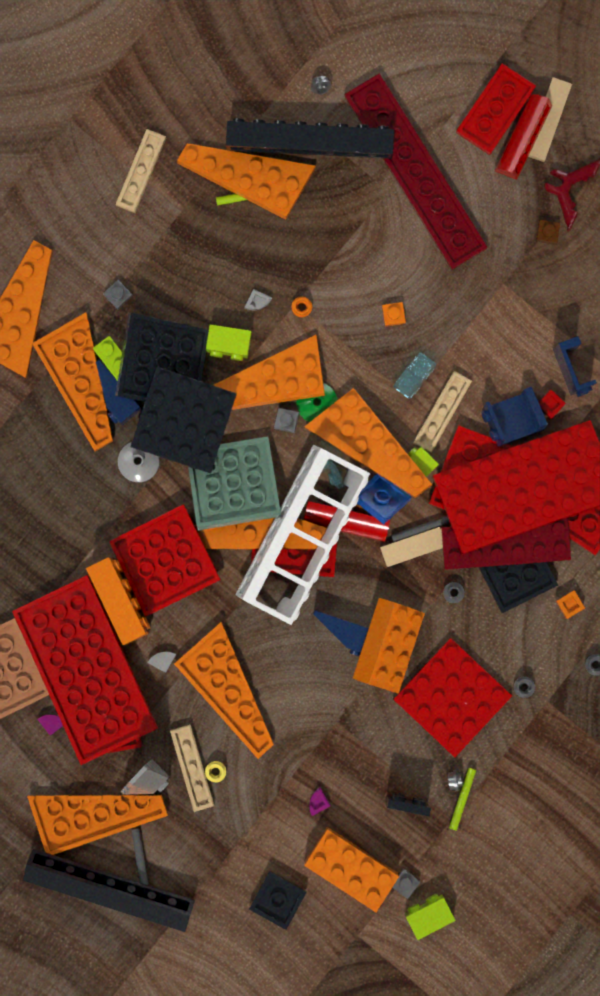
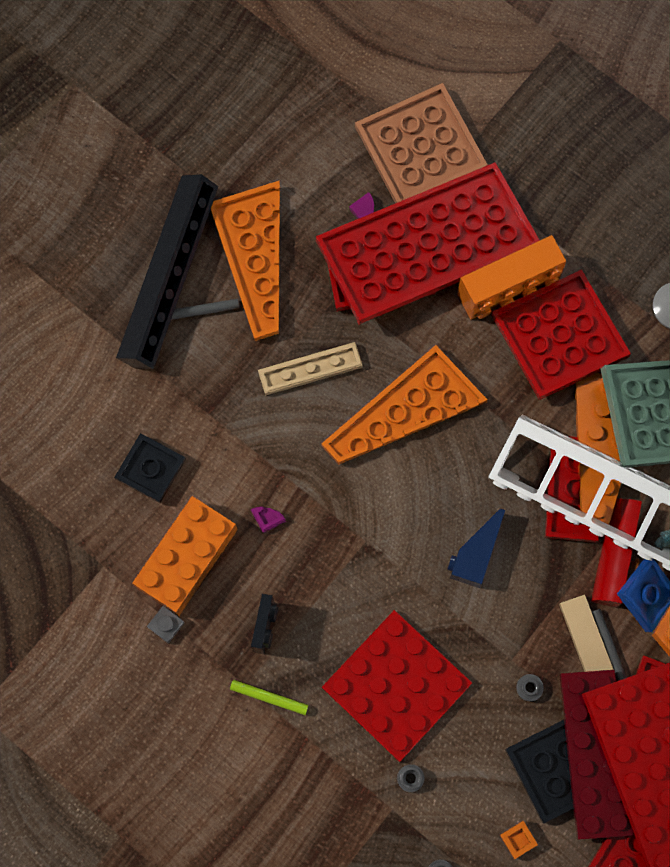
camera: 90 degrees right, 10 degrees down
light grey wedge [120,759,170,795] -> none
light grey tile [147,652,176,673] -> none
light yellow plate [205,761,226,783] -> none
orange brick [352,598,425,694] -> none
lime brick [405,894,456,940] -> none
flat silver plate [448,770,464,791] -> none

